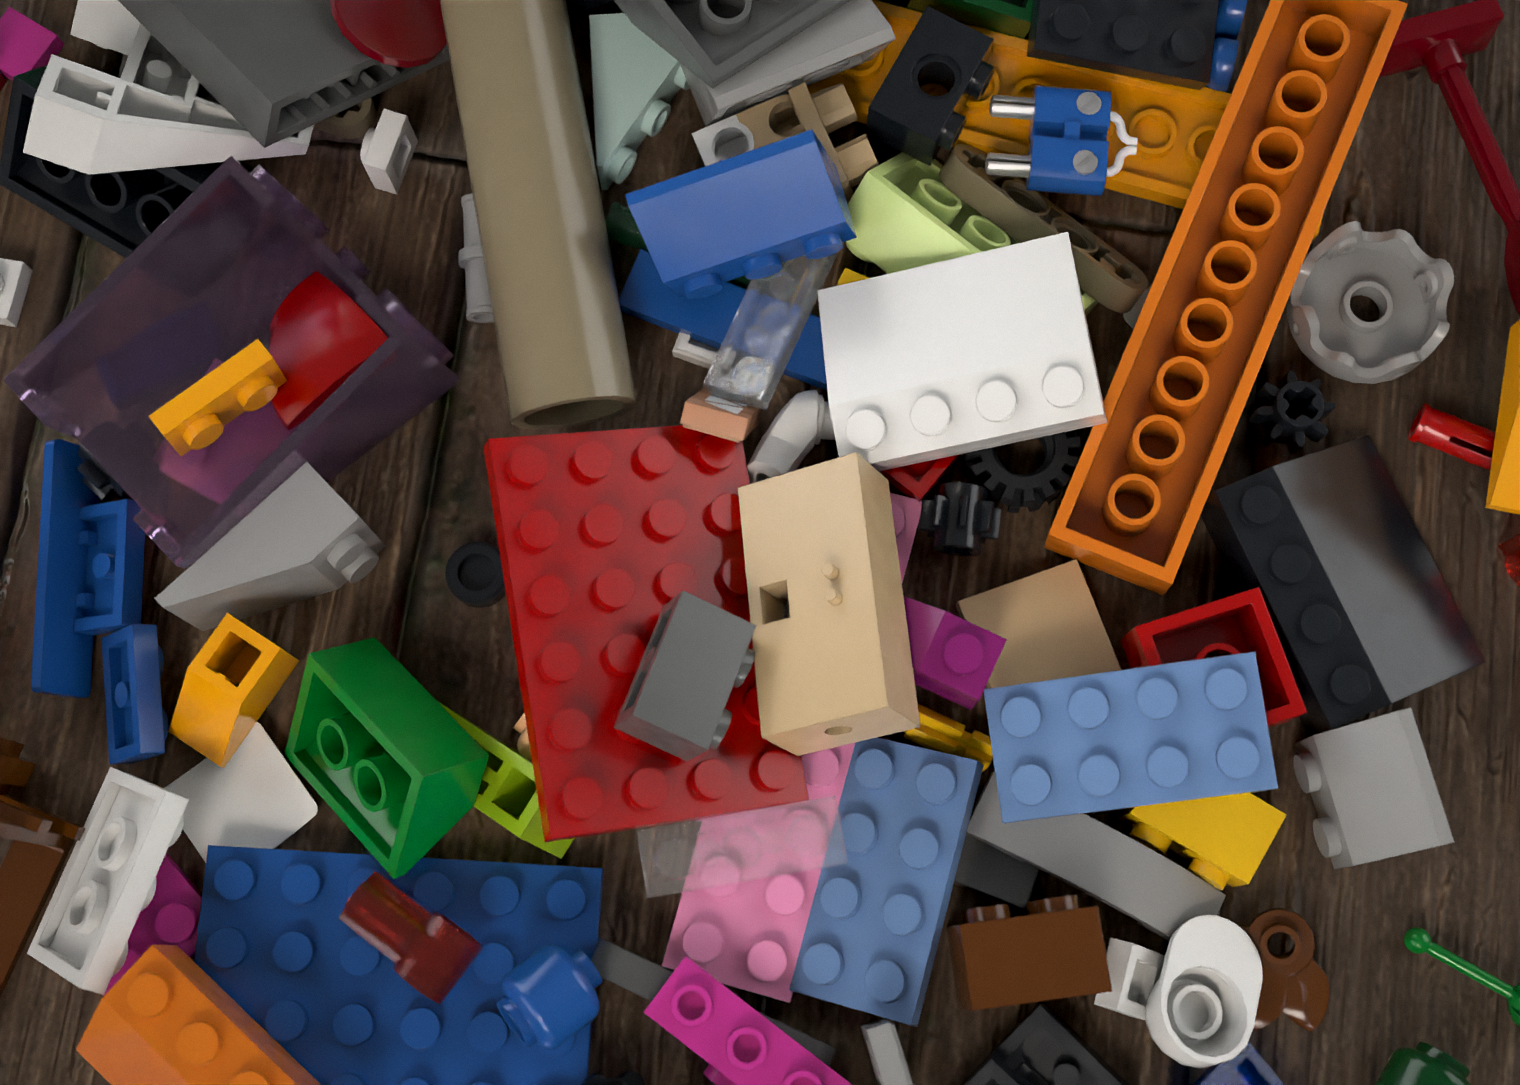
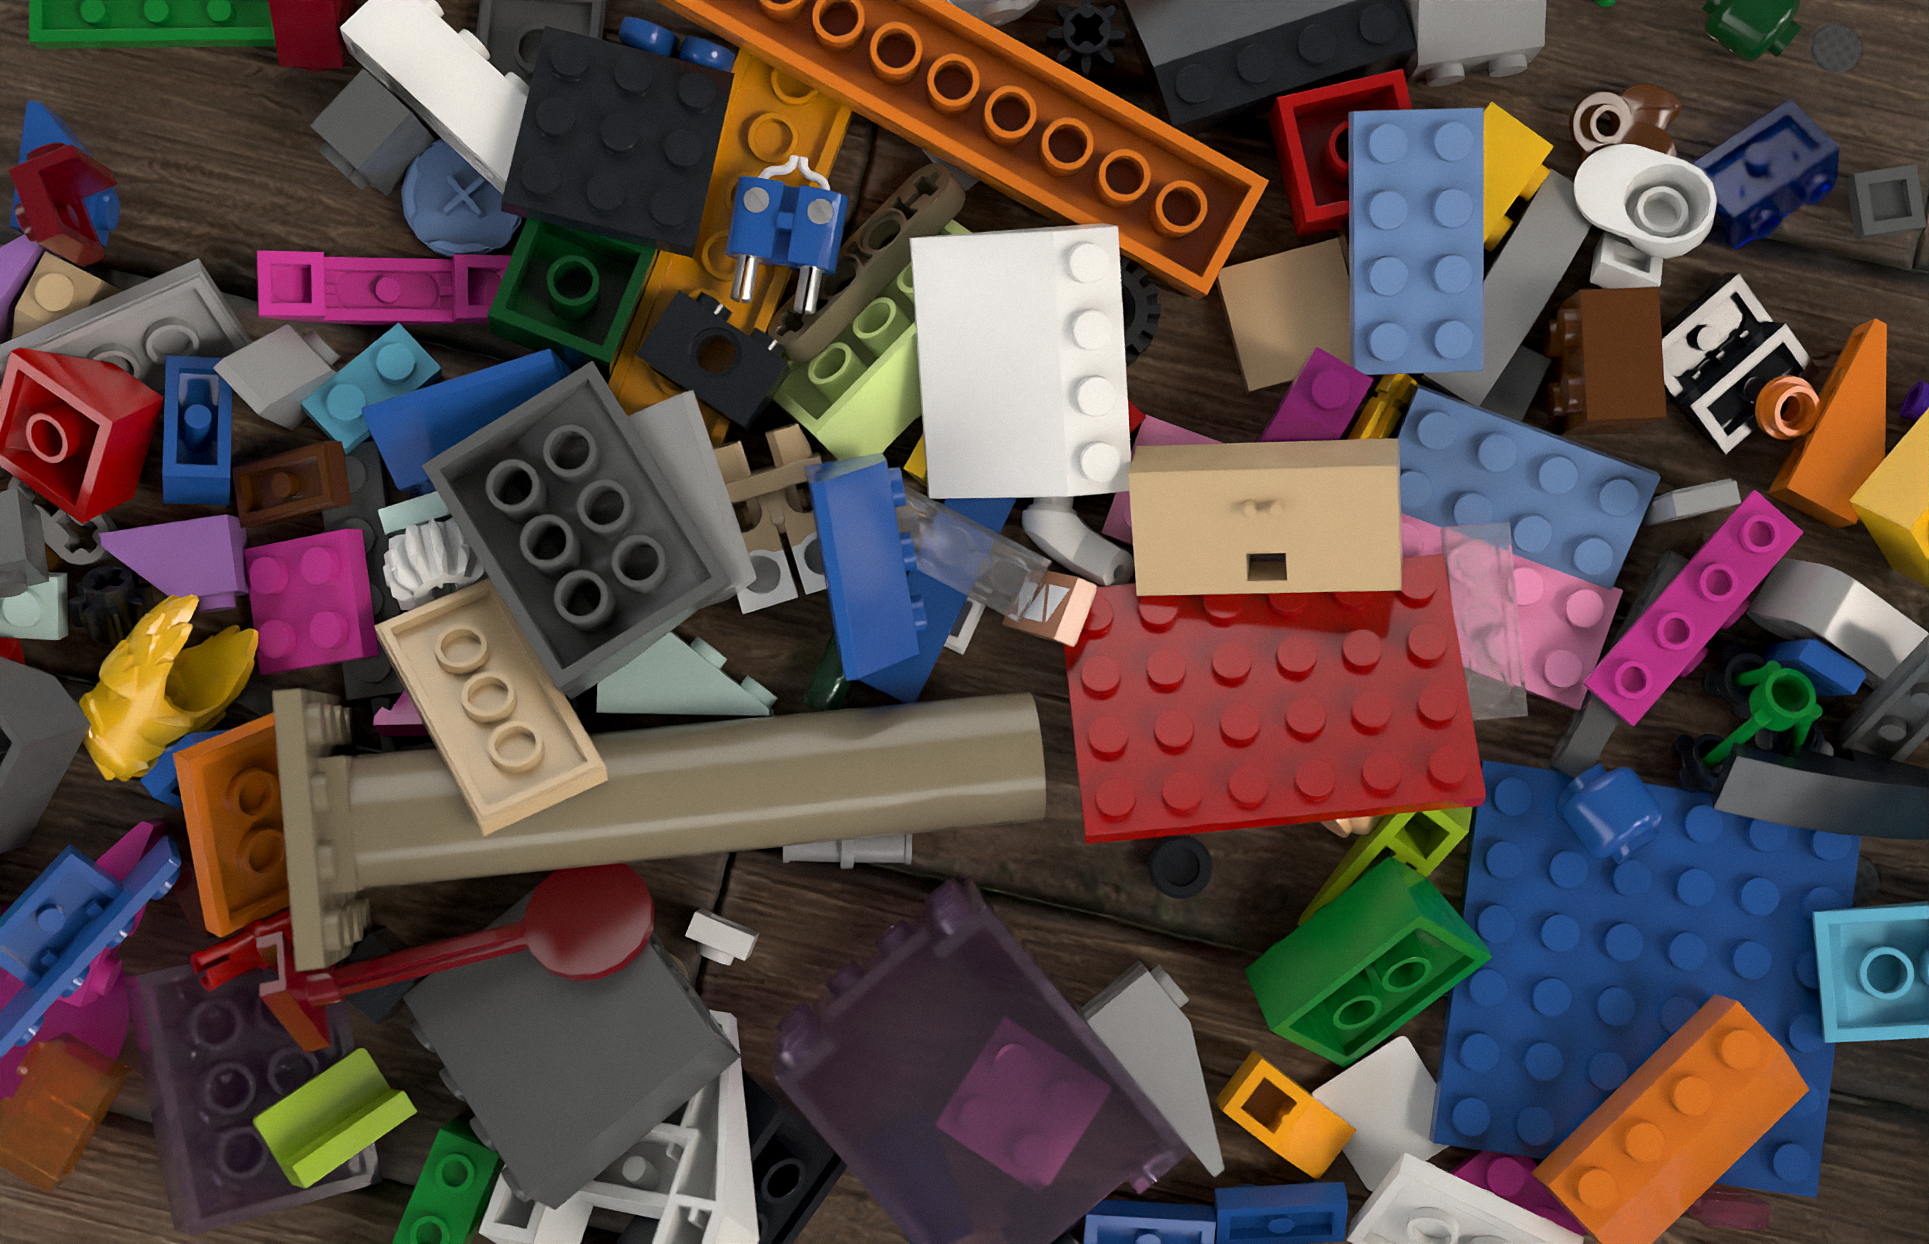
camera: 85 degrees left, 10 degrees up
light orange plate [148,339,287,457] -> none
red brick [268,271,392,431] -> none
clear red piece [339,871,483,1004] -> none
dark grey brick [614,591,756,761] -> none
black gear [919,482,1001,556] -> none

